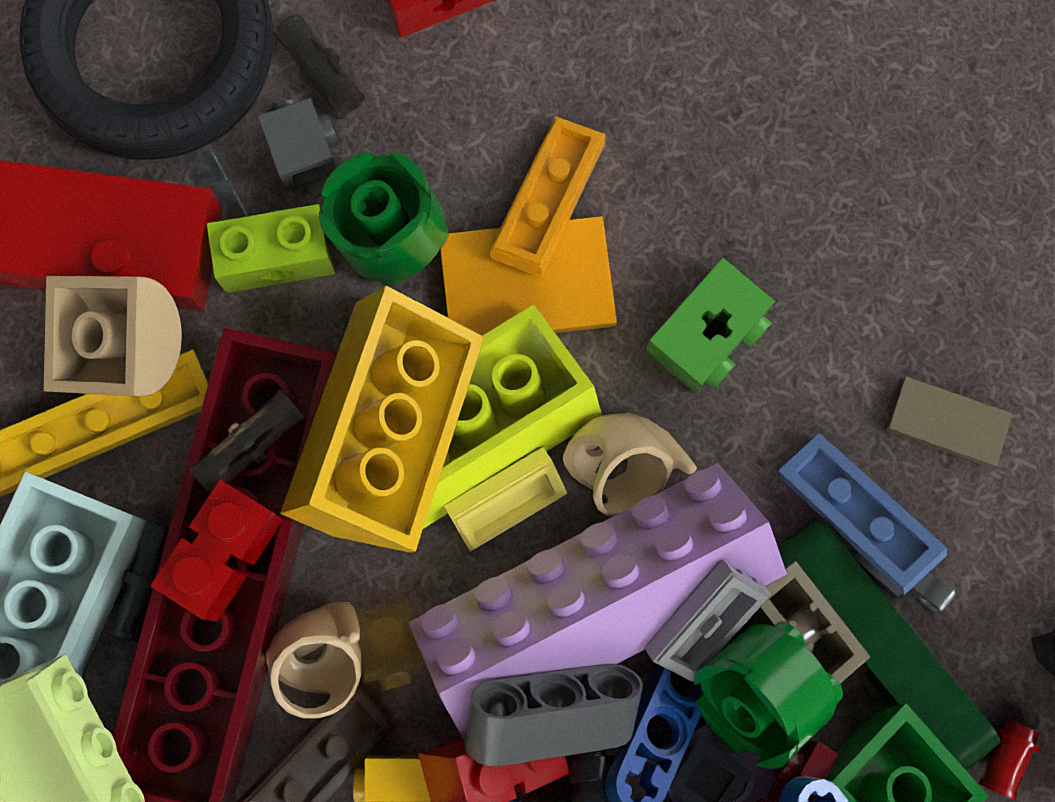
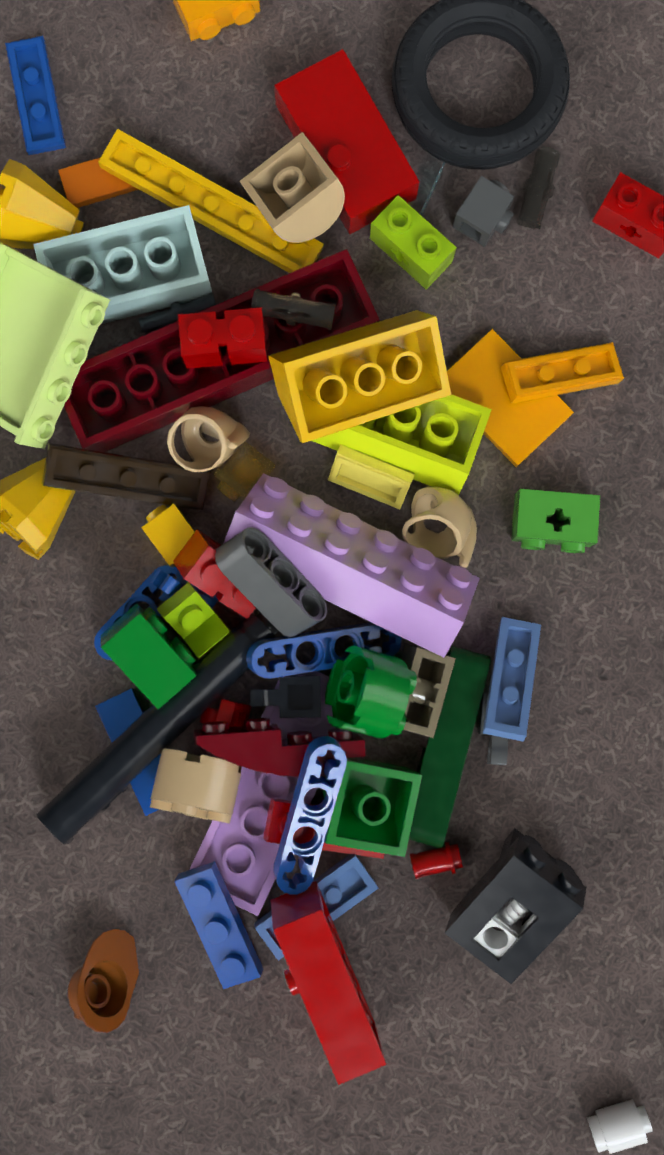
camera: 50 degrees right, 5 degrees up
green brick [319,151,448,286] -> none
light grey tile [645,559,771,682] -> none
dark tan tile [885,376,1013,468] -> none

